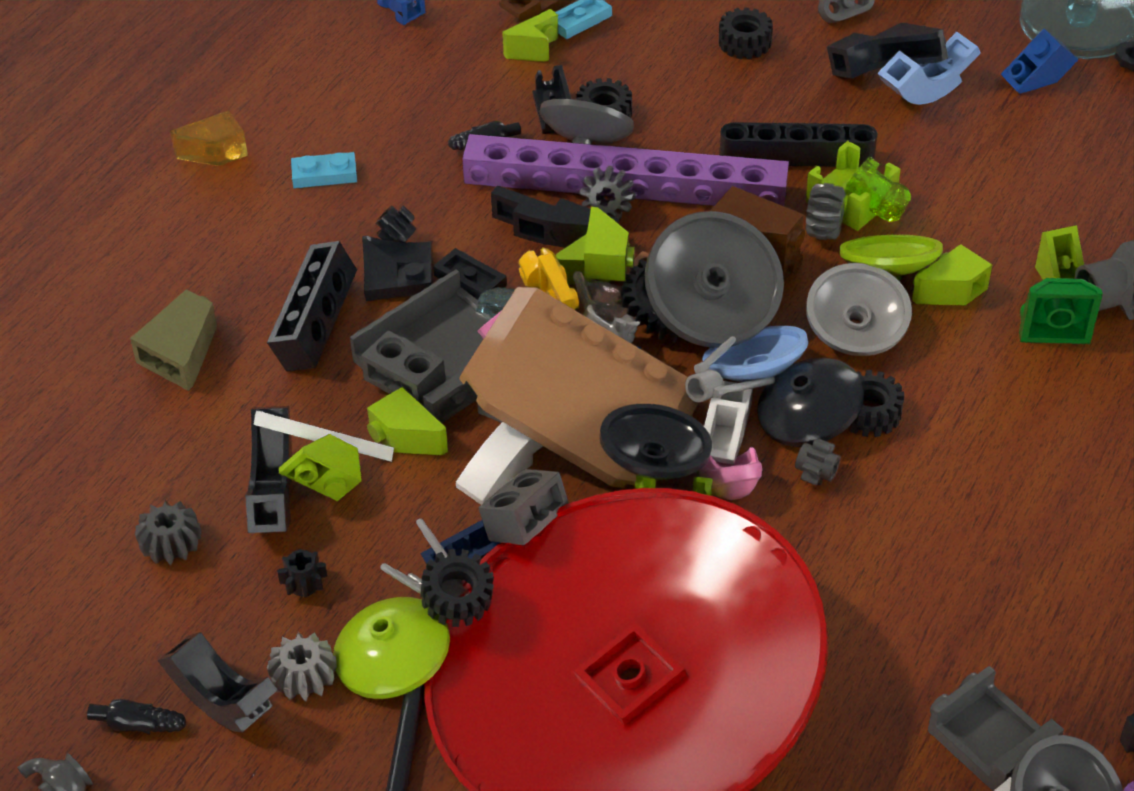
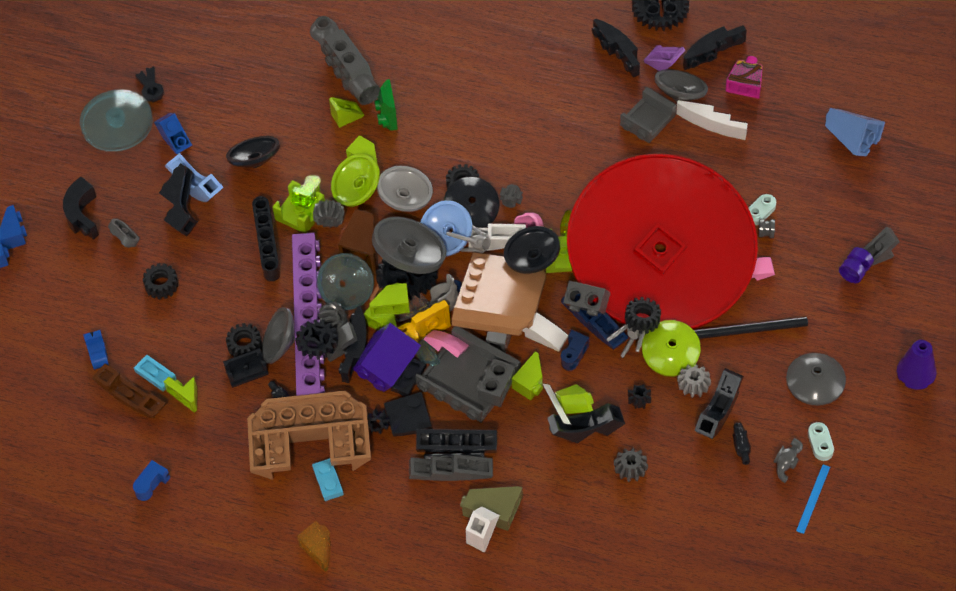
camera: 100 degrees left, 10 degrees up
none -> black dish [226,136,280,168]
none -> medium nougat slope [247,391,371,480]
none -> black gear [295,319,338,360]
none -> clear light blue dish [317,253,374,311]
none -> dark grey slope [327,322,358,362]
none -> dark purple slope [353,323,421,392]
none -> dark grey slope [409,454,493,481]
none -> white slope [466,507,500,552]
none -> dark blue leg [561,330,589,371]

